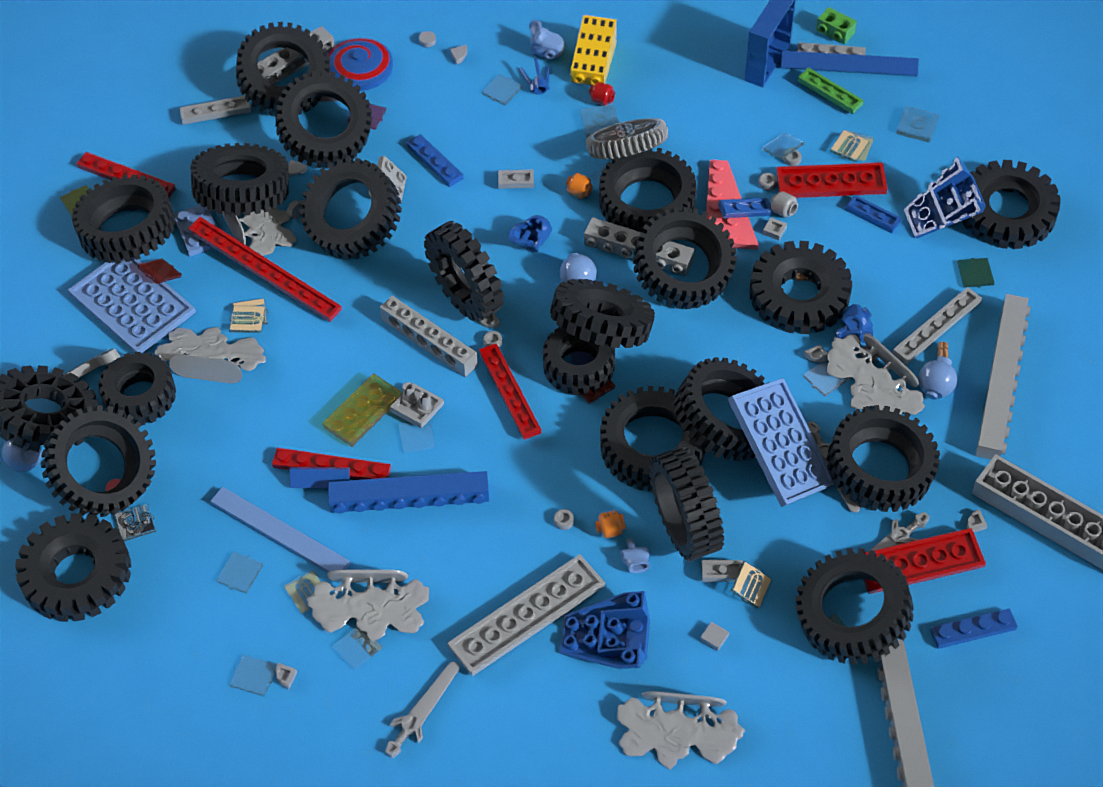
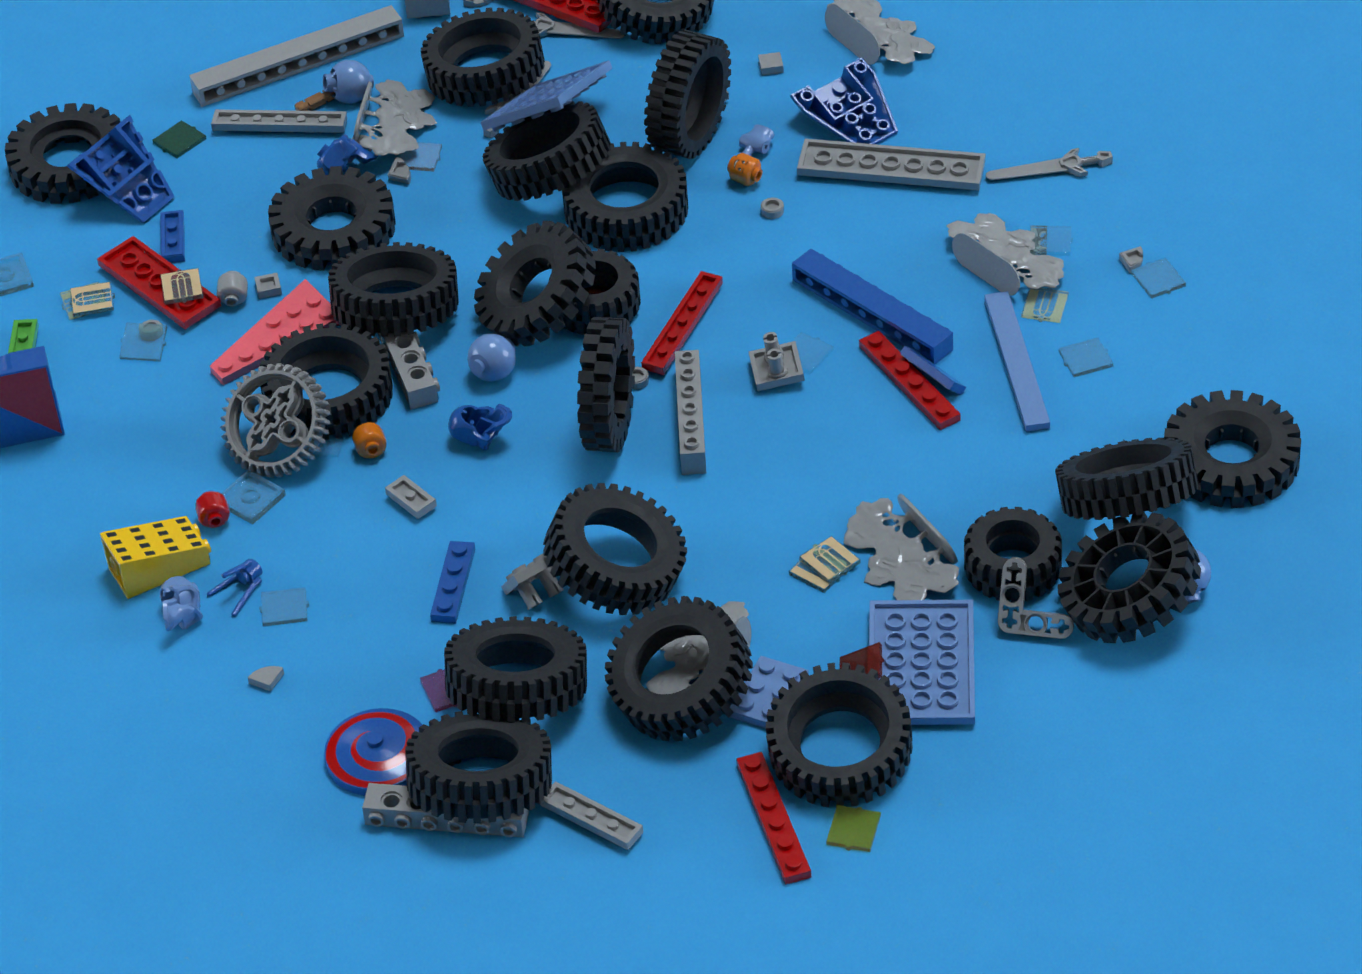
camera: 130 degrees left, 10 degrees down
red plate [188,217,342,322] -> none
light grey tile [288,160,307,177] -> none
clear yellow plate [322,373,402,447] -> none
light grey tile [419,31,436,47] -> none
blue tile [718,198,773,218] -> none
light grey tile [759,173,777,191] -> none
none -> piece [160,268,203,305]

